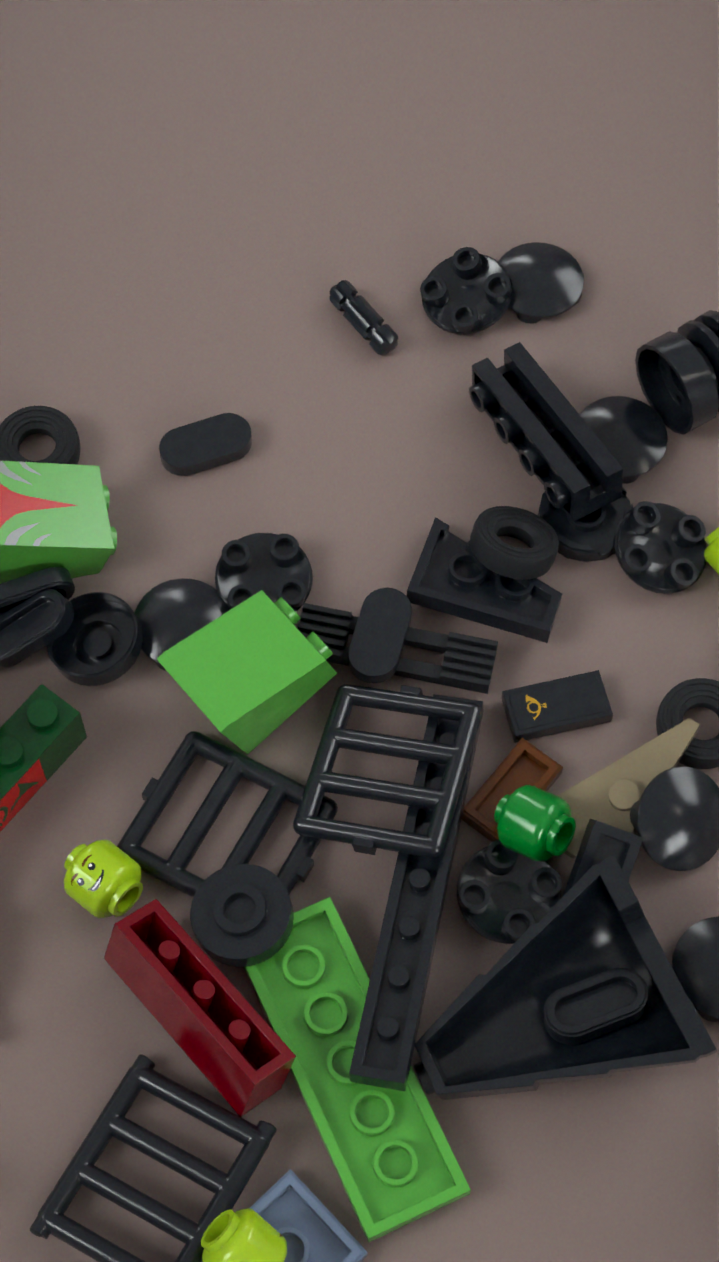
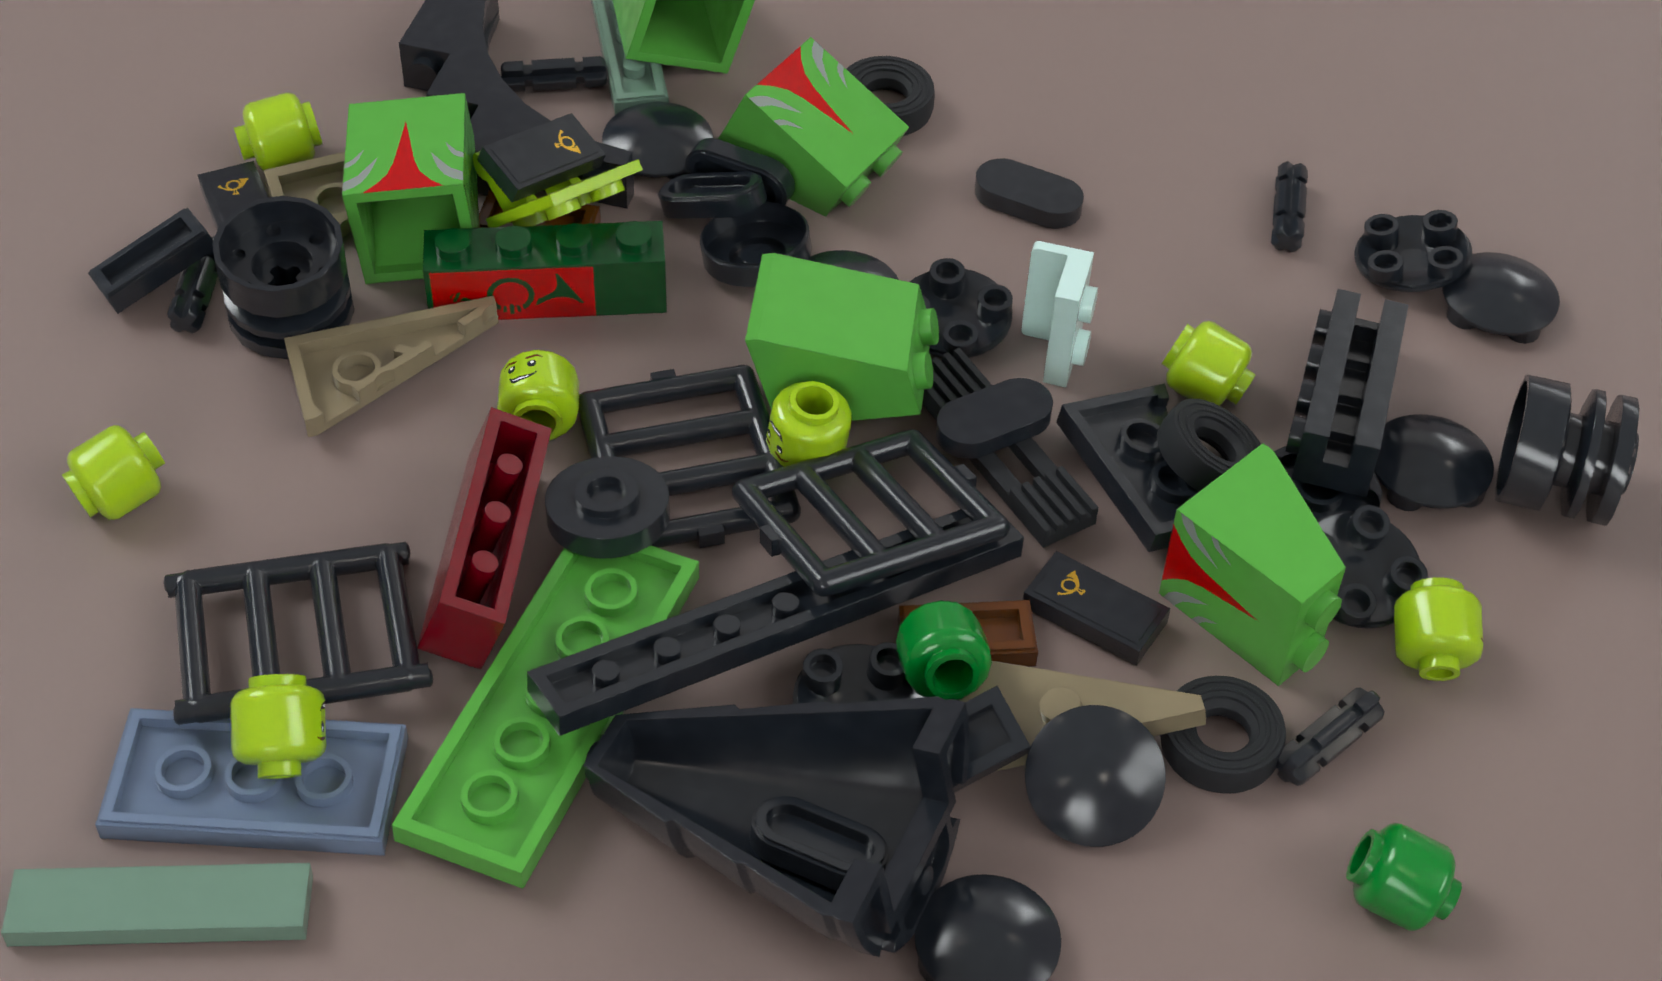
camera: 45 degrees right, 15 degrees down
none -> lime head [766,381,852,467]
none -> light aqua bracket [1021,241,1098,387]
none -> bright green slope [1159,443,1346,686]
none -> lime head [1161,321,1256,406]

